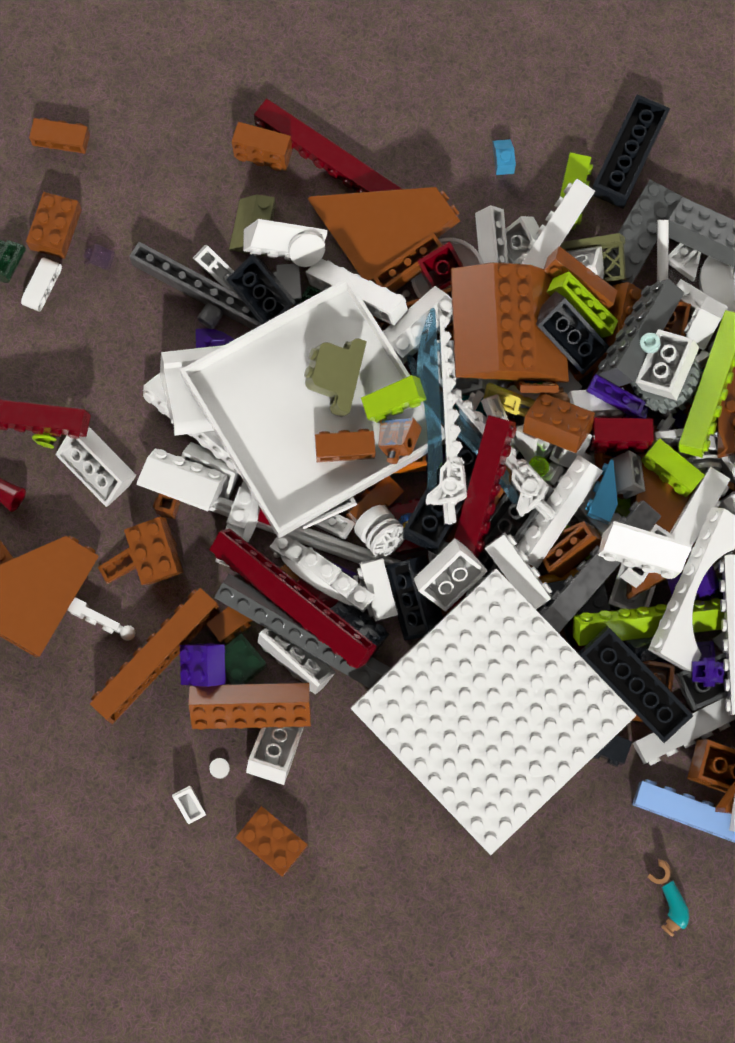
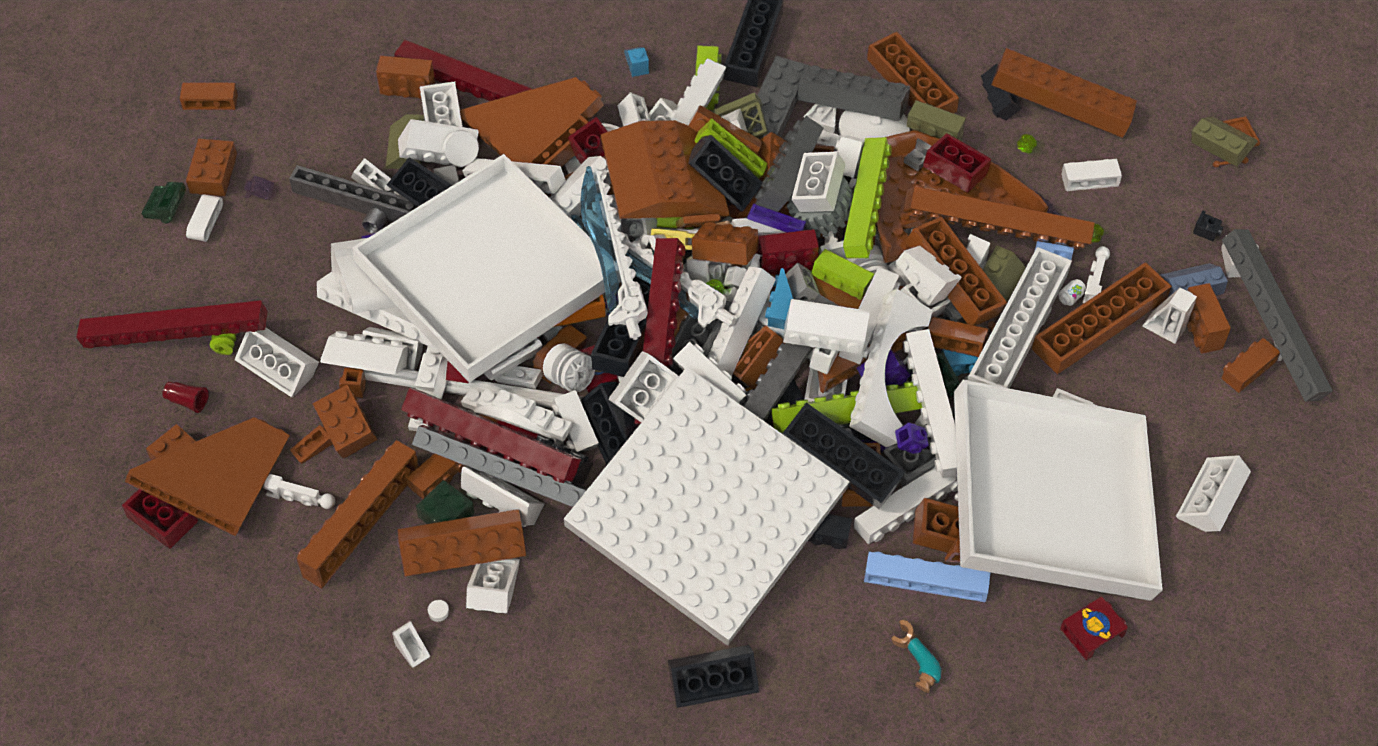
camera: 10 degrees left, 20 degrees down
dark purple brick [180,643,225,687] -> none
dark orange brick [235,806,309,877] -> none
olive brick [304,338,367,417] -> none
dark orange brick [315,429,376,463] -> none
lime brick [361,375,427,423] -> none
dark orange torso [378,418,422,464] -> none
light aqua tile [640,333,661,353] -> none
white piece [657,220,669,282] -> none
none -> white slope [420,82,462,127]
none -> black slope [667,645,759,708]

